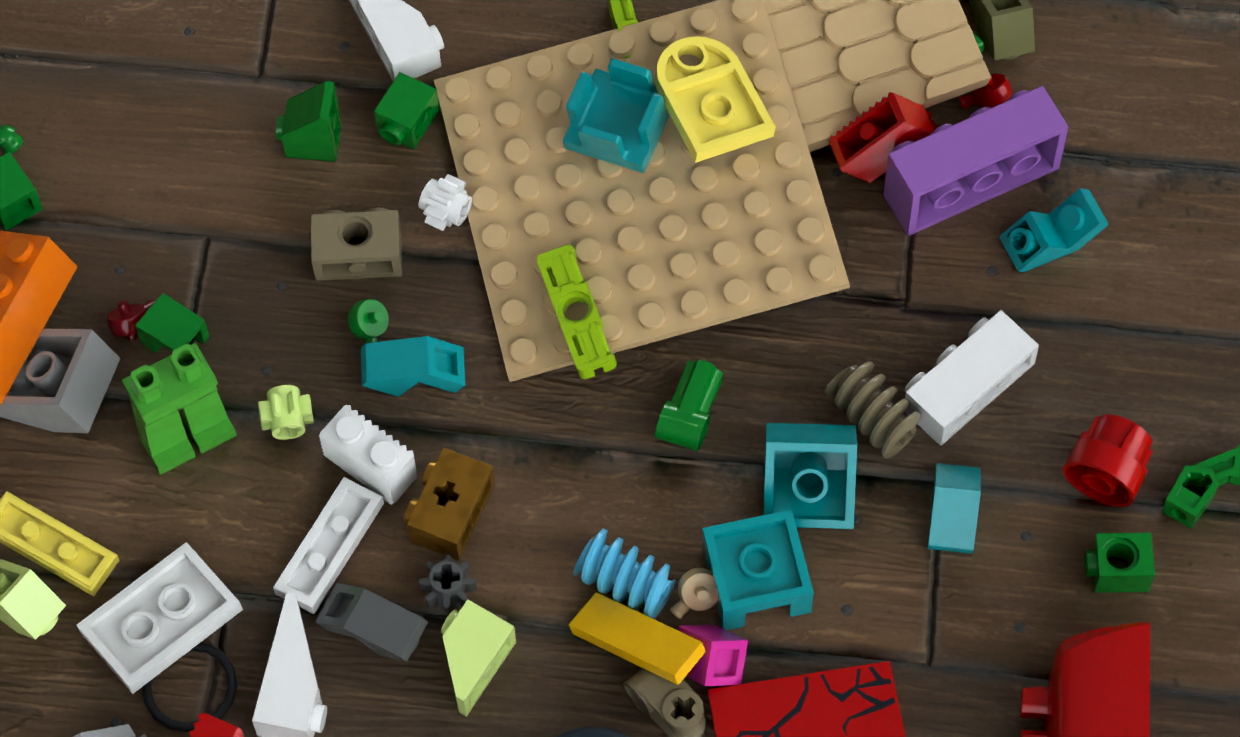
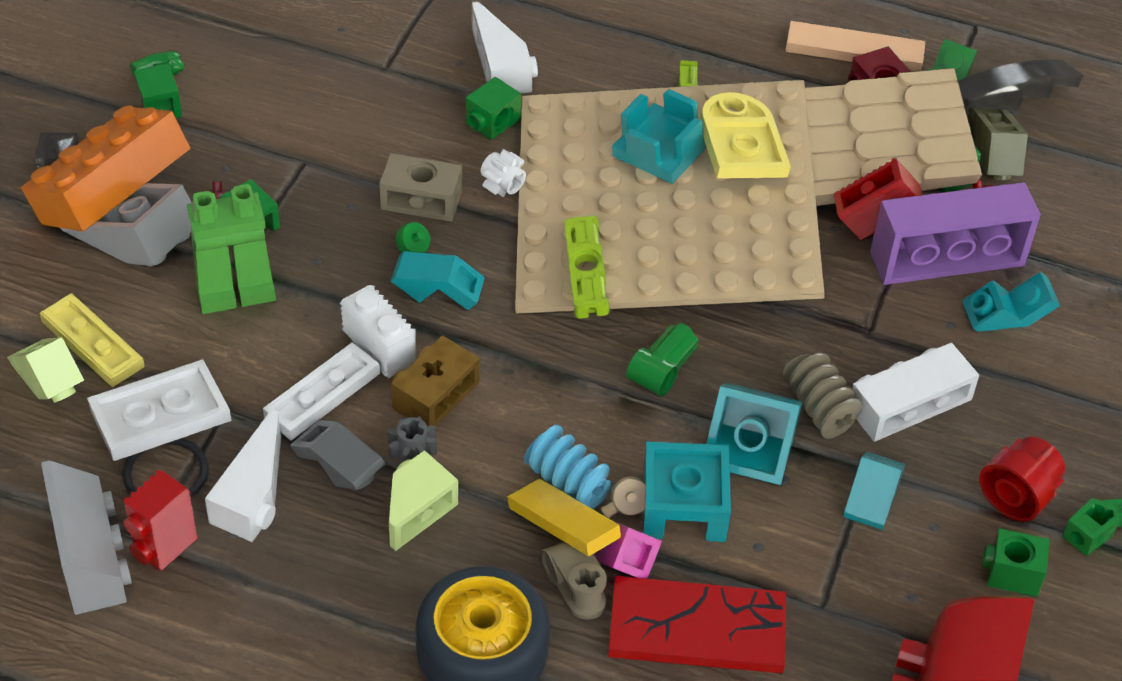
camera: 10 degrees right, 15 degrees down
yellowish green gear [258,385,314,440] -> none
green slope [276,81,342,162] -> none

